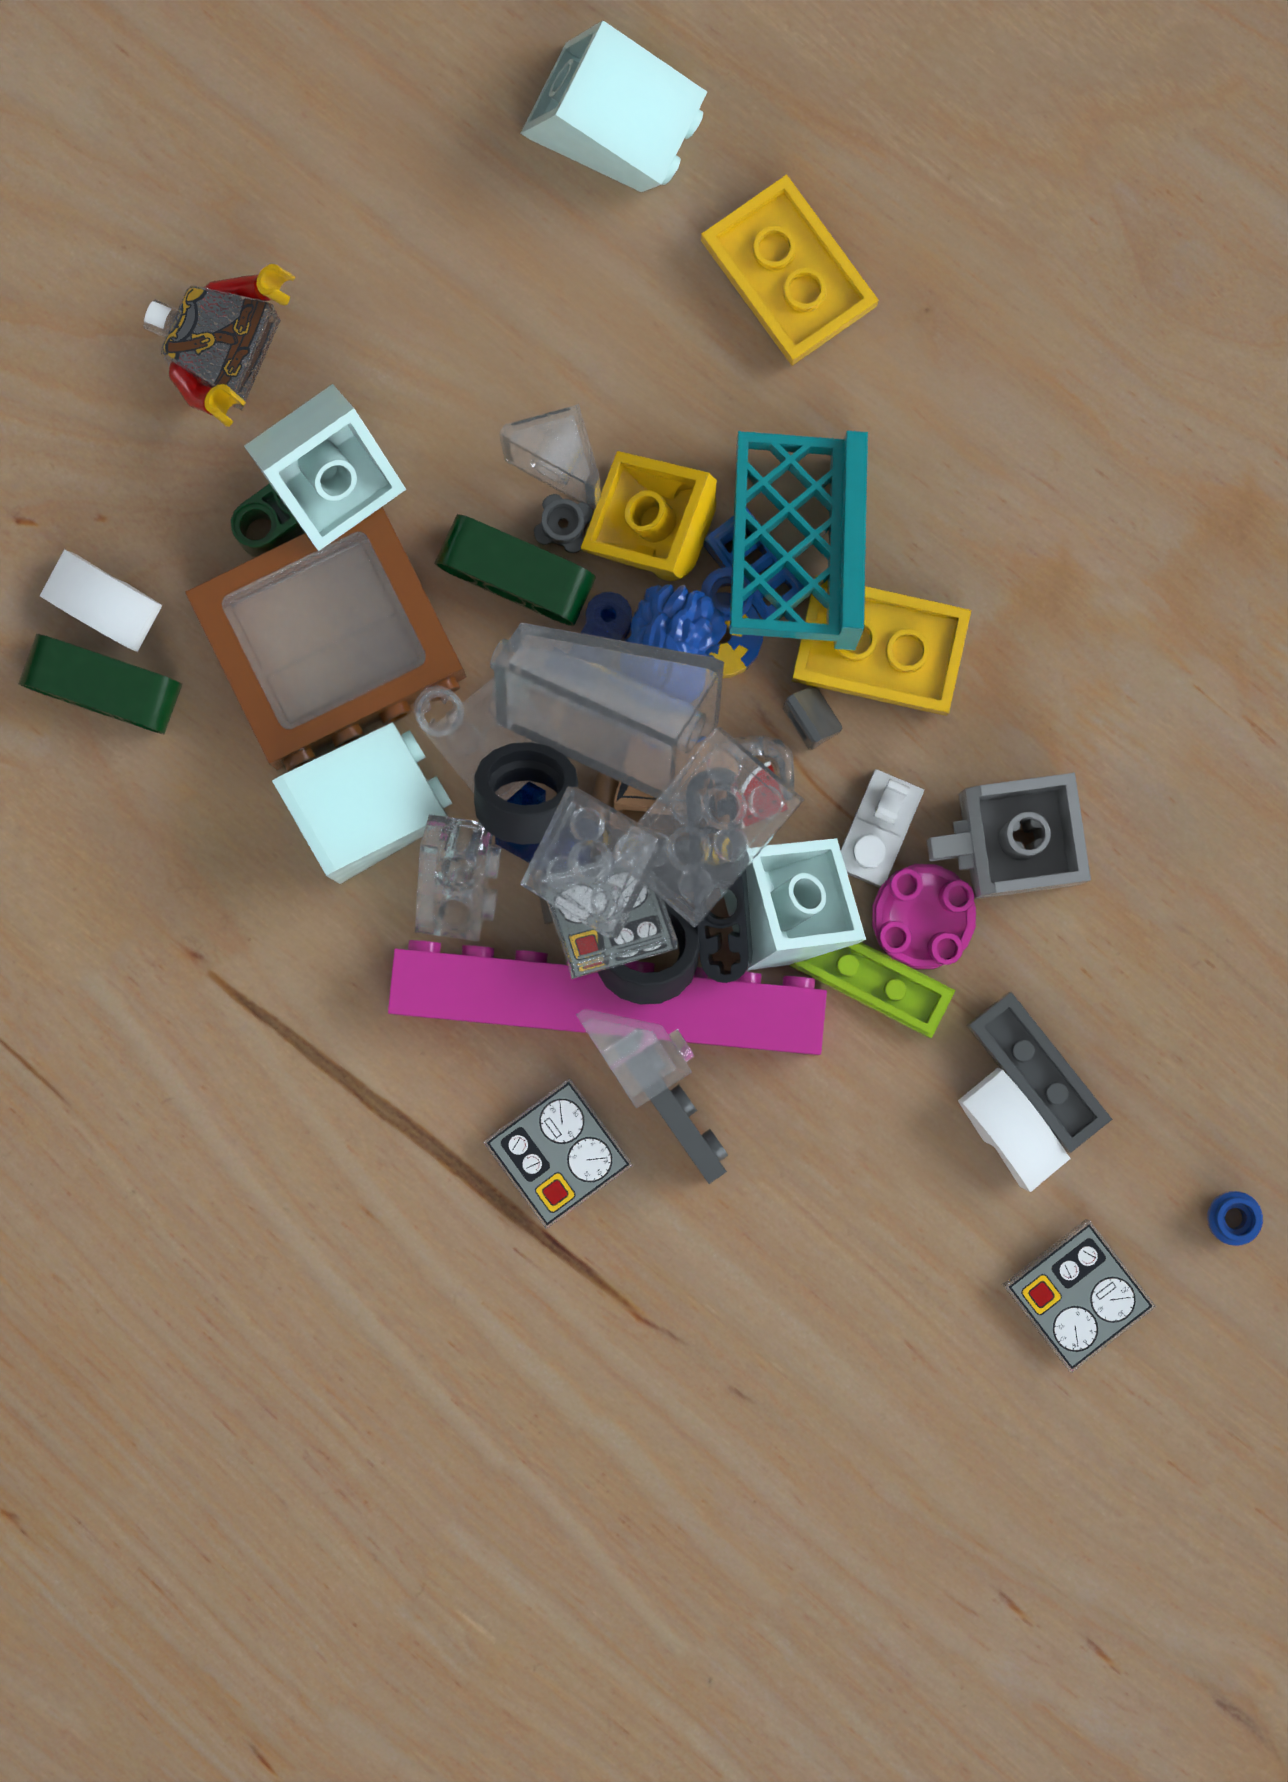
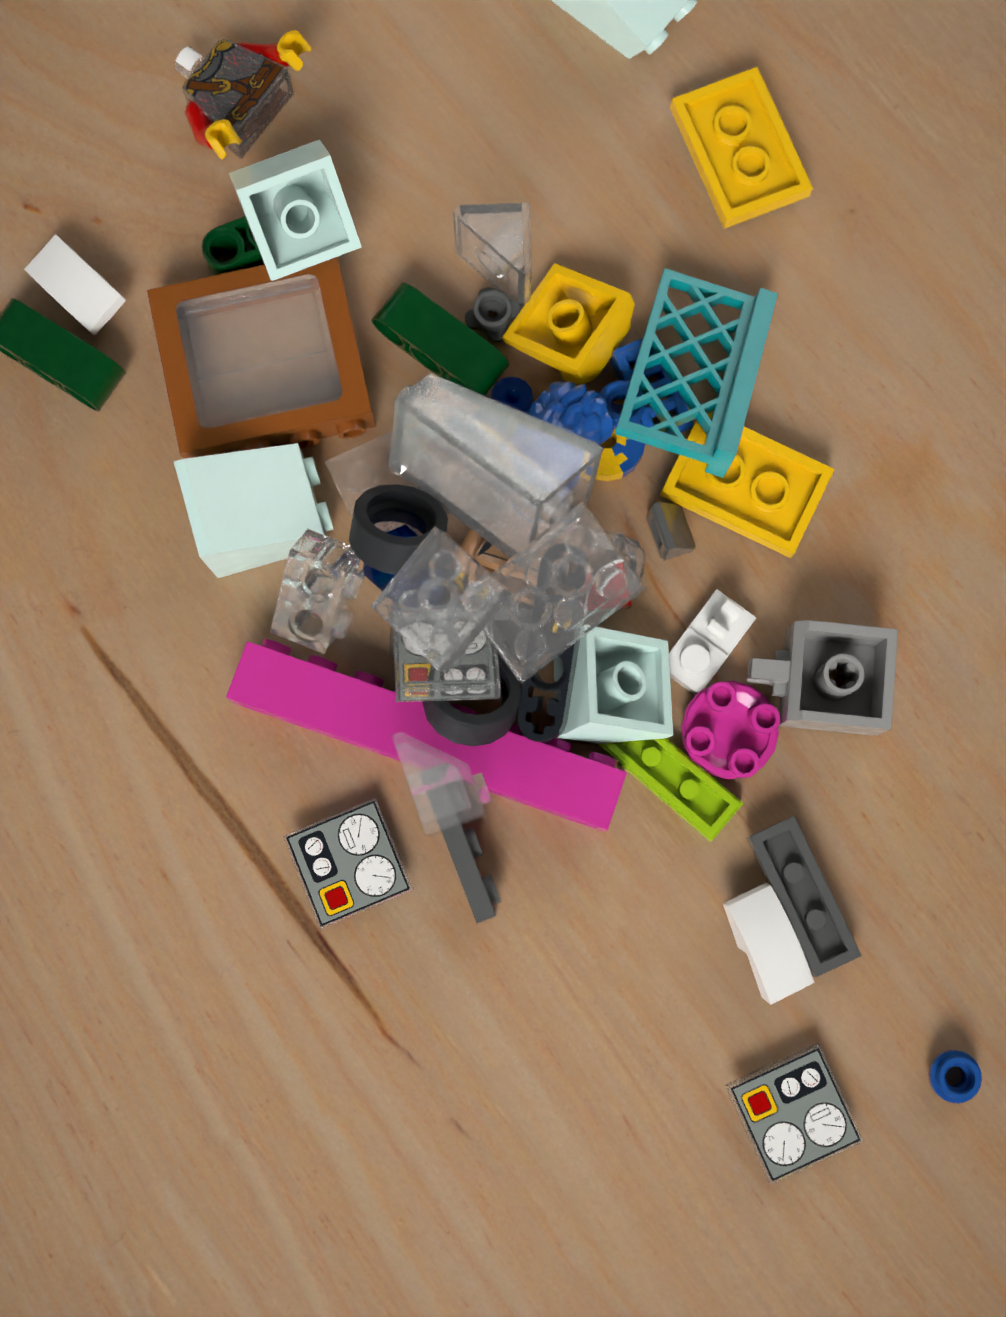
camera: 15 degrees right, 5 degrees down
clear bush [413,685,464,737] -> none

